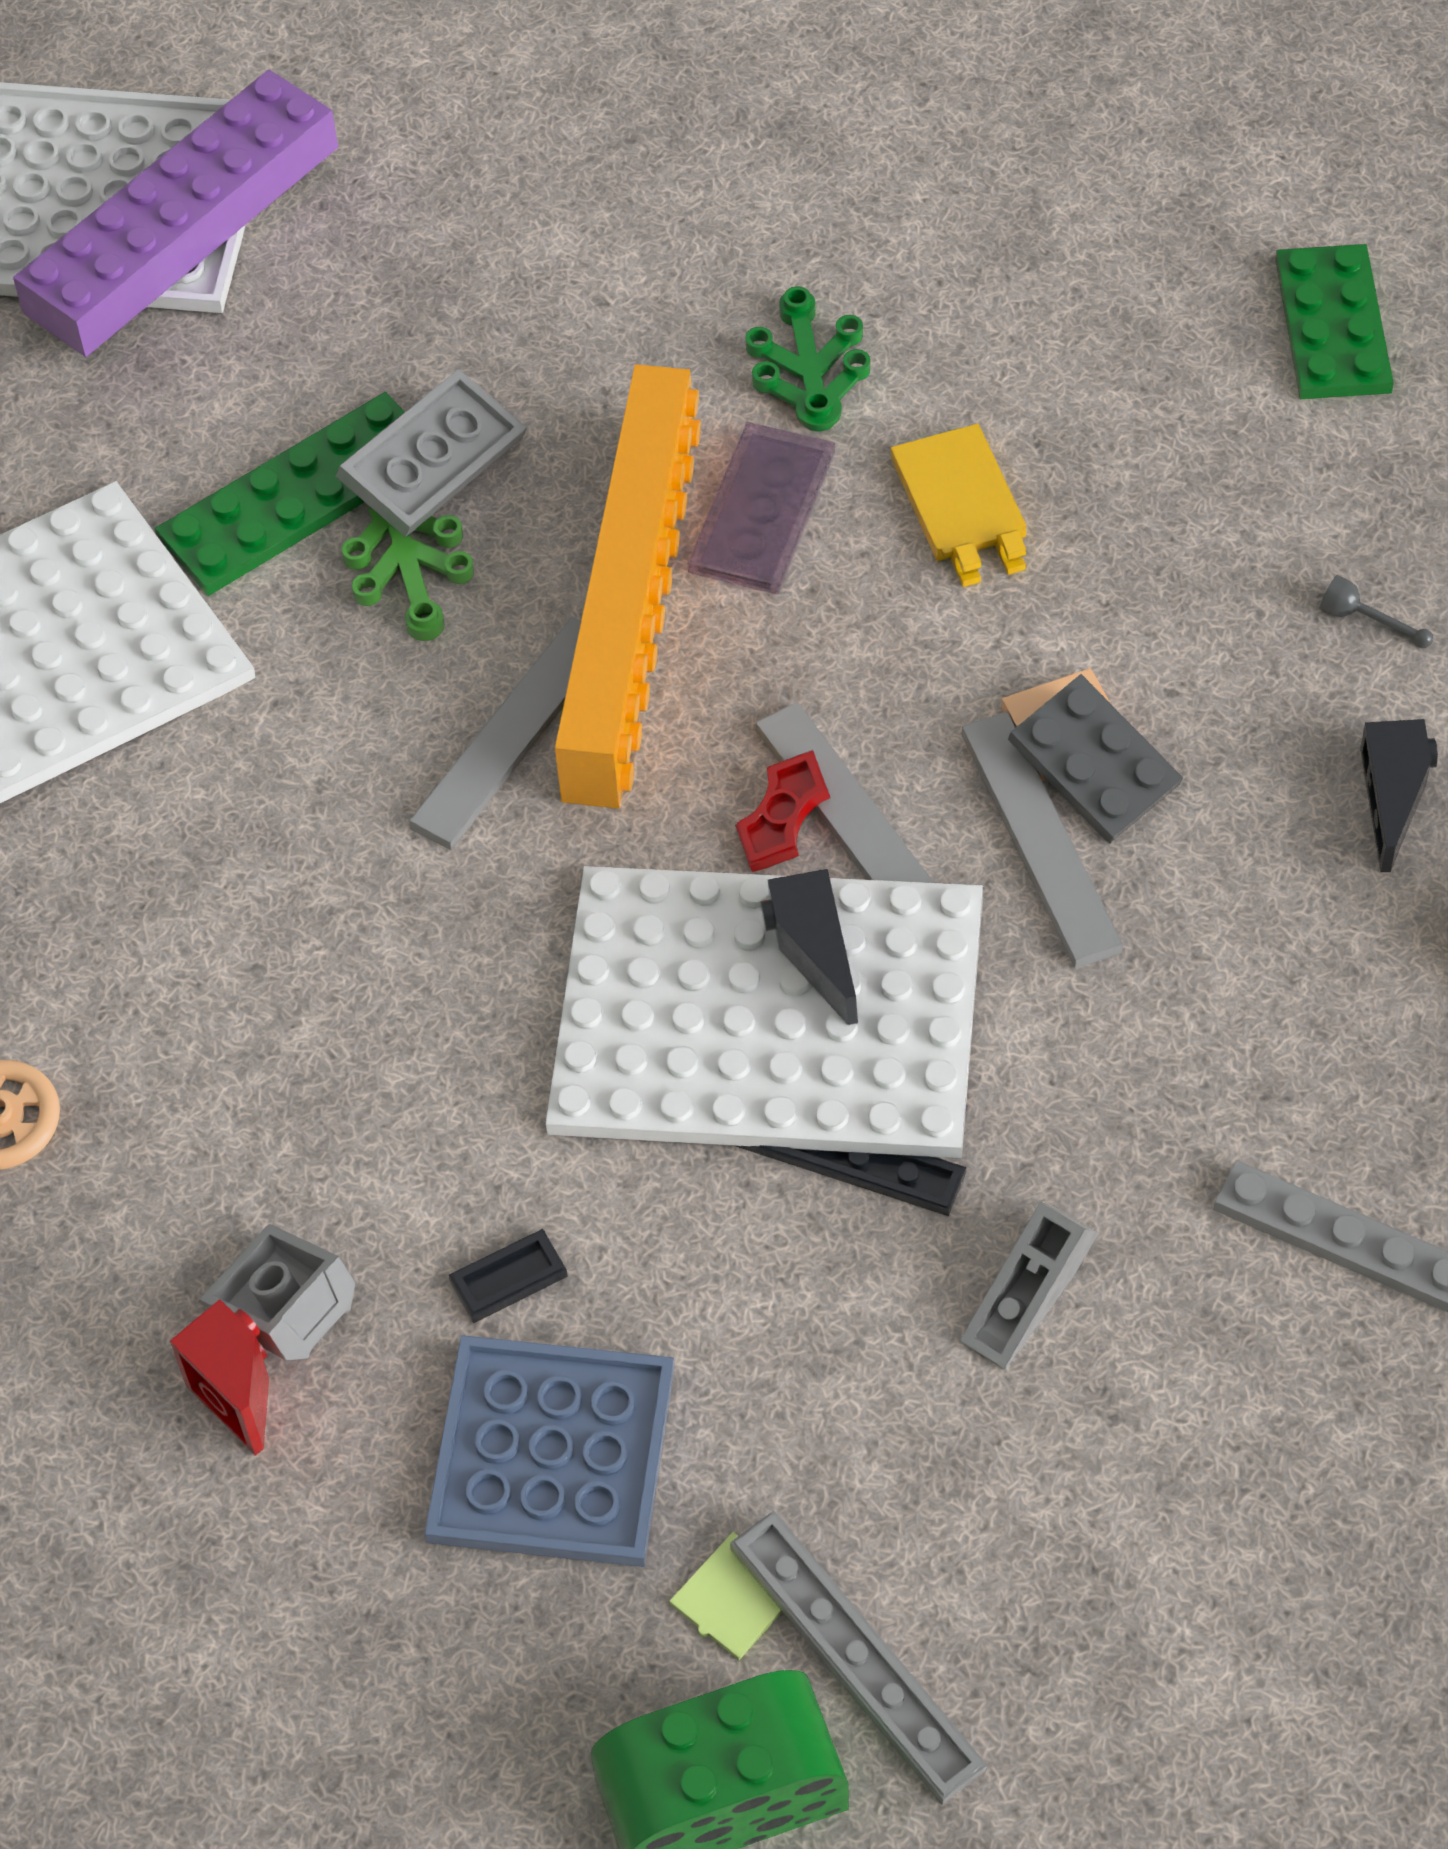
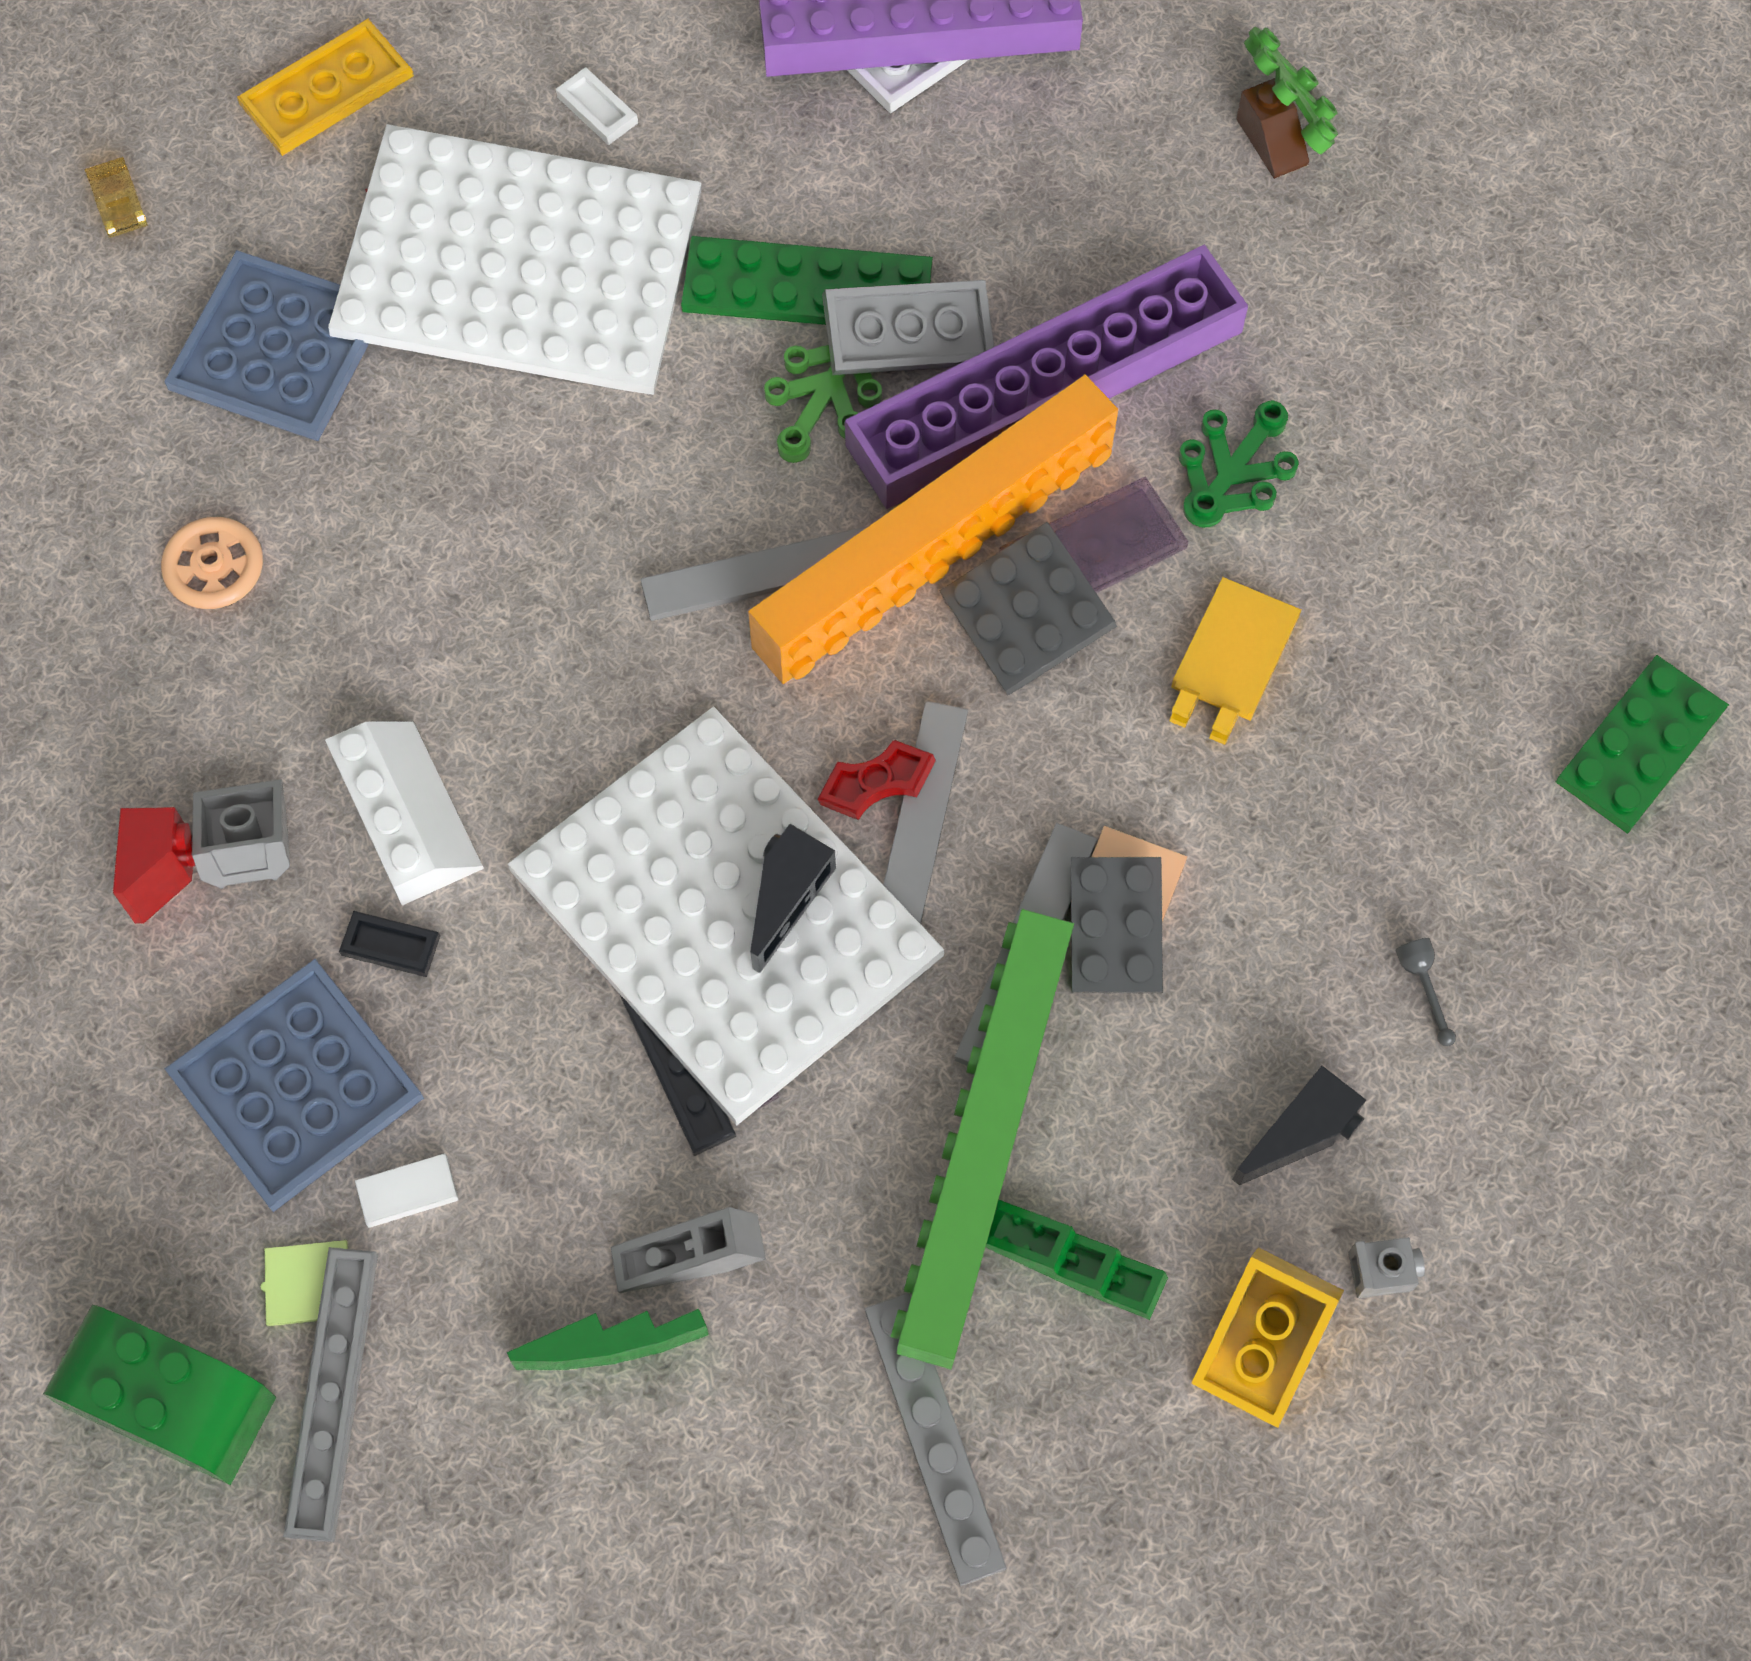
camera: 40 degrees right, 10 degrees up
none -> white slope [325,722,484,906]
none -> white tile [355,1153,459,1228]
none -> green slope [507,1309,709,1370]
none -> medium lavender brick [845,244,1248,510]
none -> bright green brick [891,909,1074,1370]
none -> dark grey plate [939,521,1117,696]
none -> green slope [986,1199,1168,1320]
none -> reddish brown slope [1236,78,1310,179]
none -> bright green plant [1244,27,1338,155]

